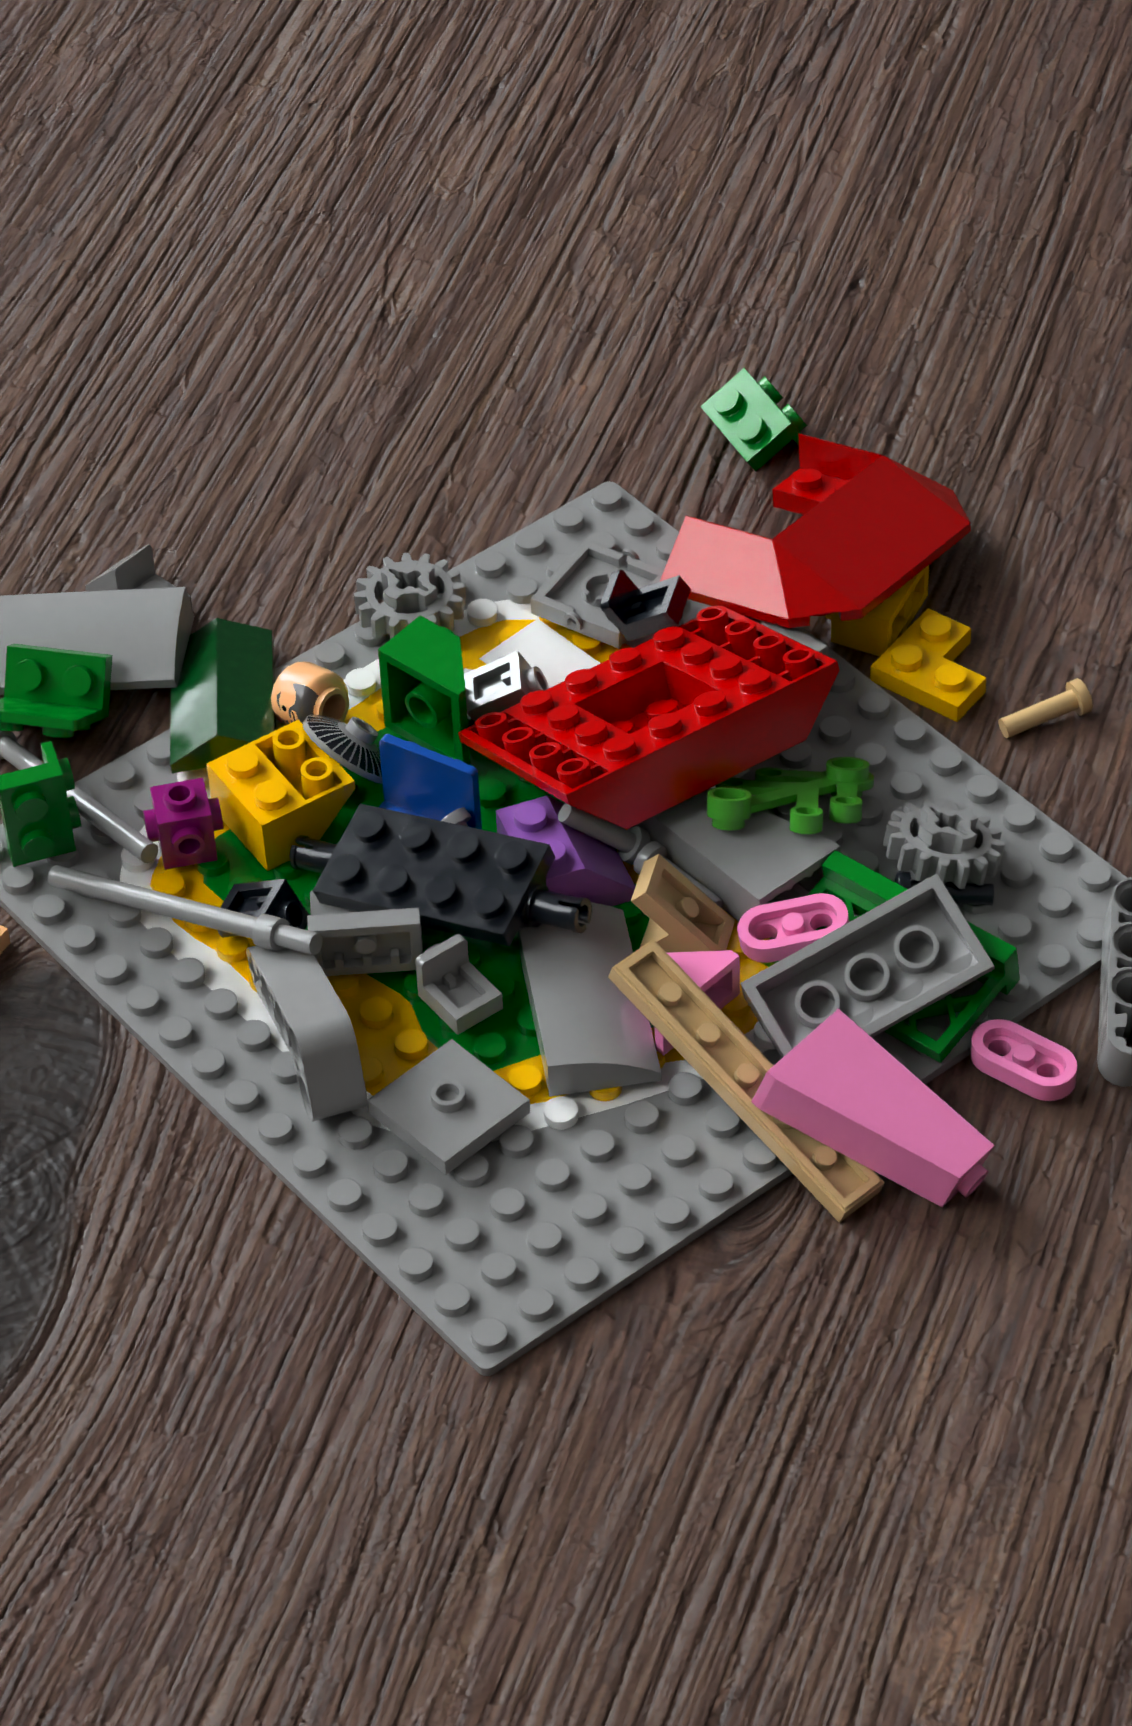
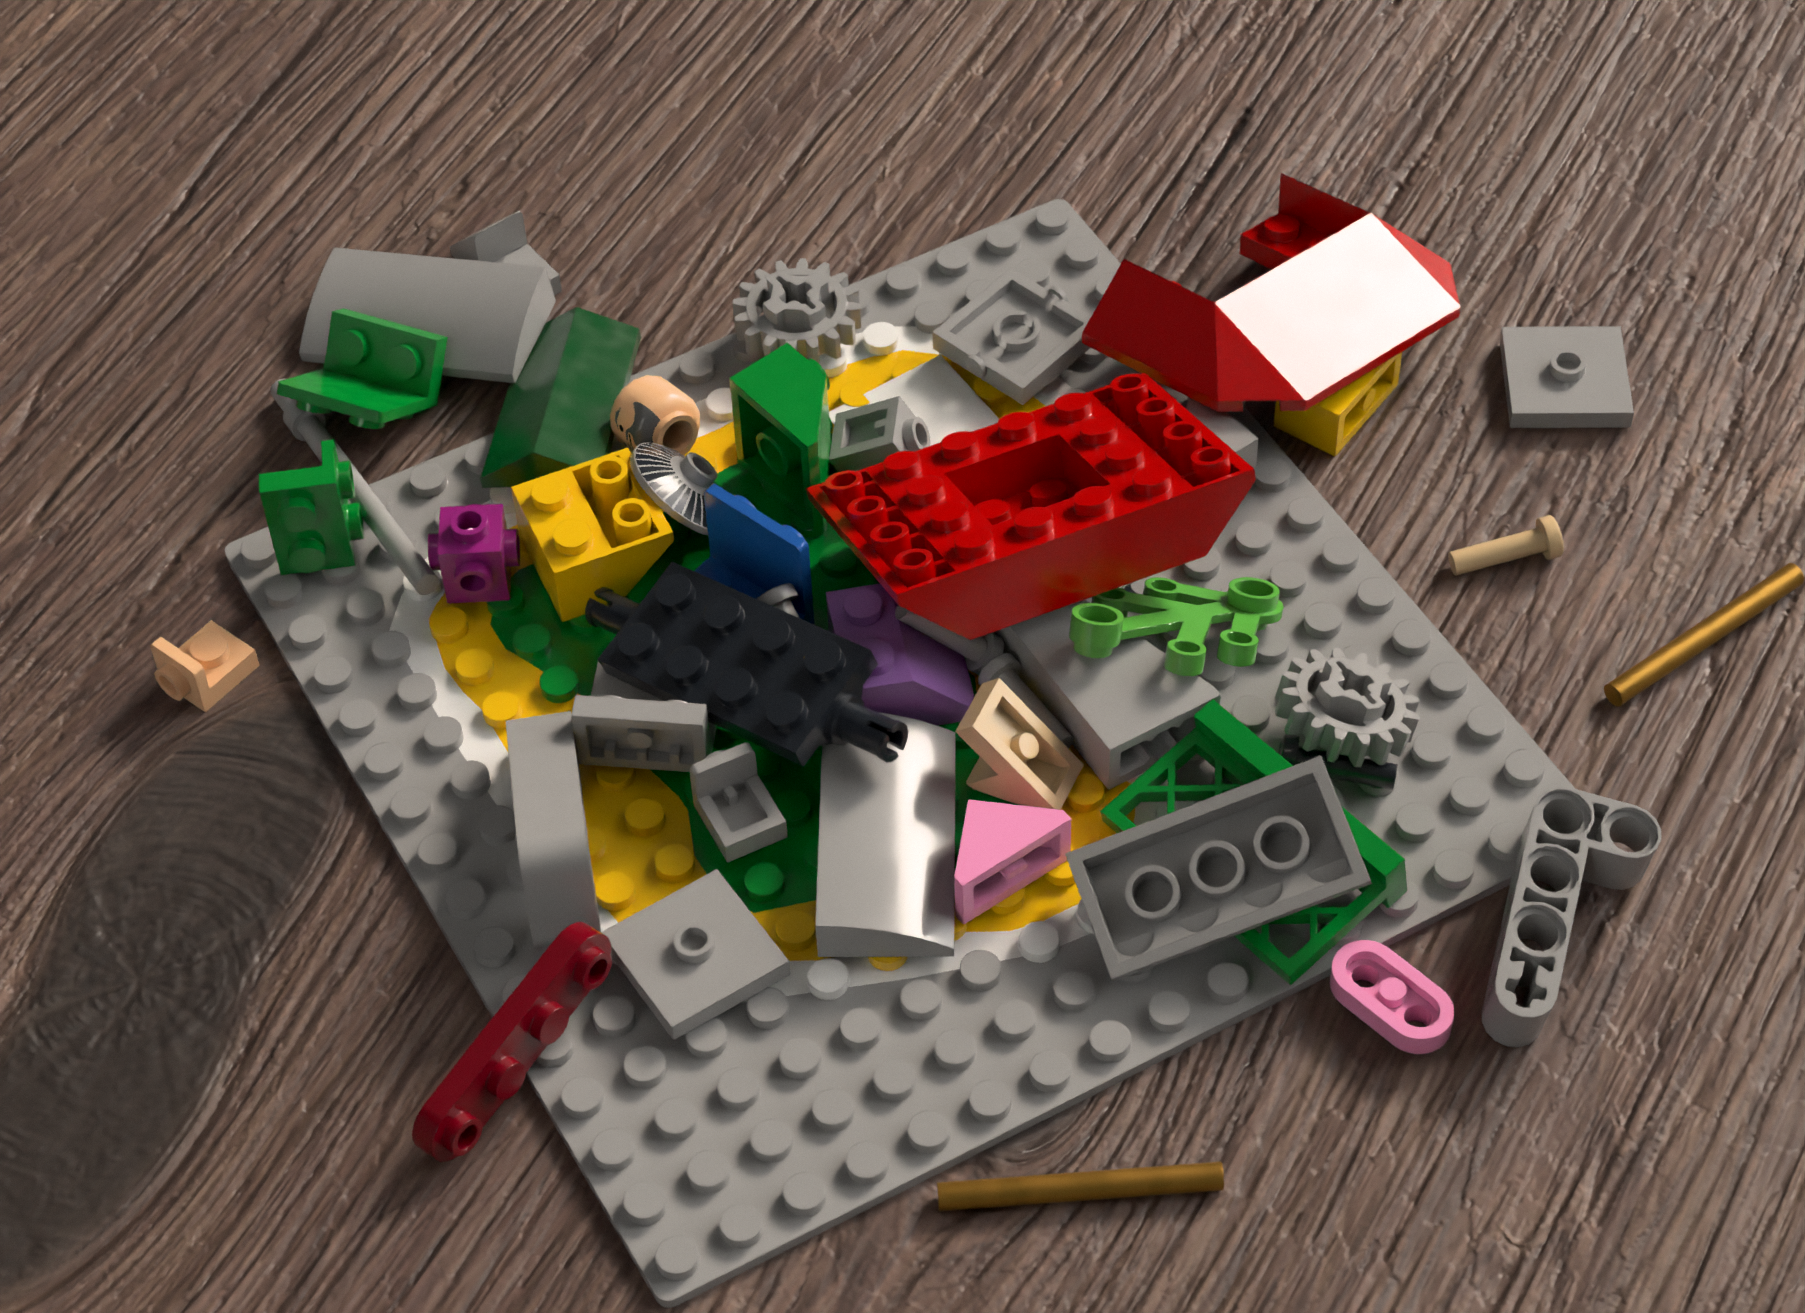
camera: 10 degrees right, 5 degrees up
light grey bar [48,865,323,955] -> none
black bracket [217,879,309,938] -> none
black bracket [600,570,691,641] -> none
tan tile [608,939,885,1223] -> none
bracket [700,368,808,472] -> none
bright pink plate [737,893,849,963] -> none
bright pink slope [751,1008,995,1207] -> none
yellow plate [870,608,986,722] -> none
none -> dark red plate [412,922,612,1162]
none -> pearl gold bar [937,1162,1224,1211]
none -> light grey plate [1499,326,1634,428]

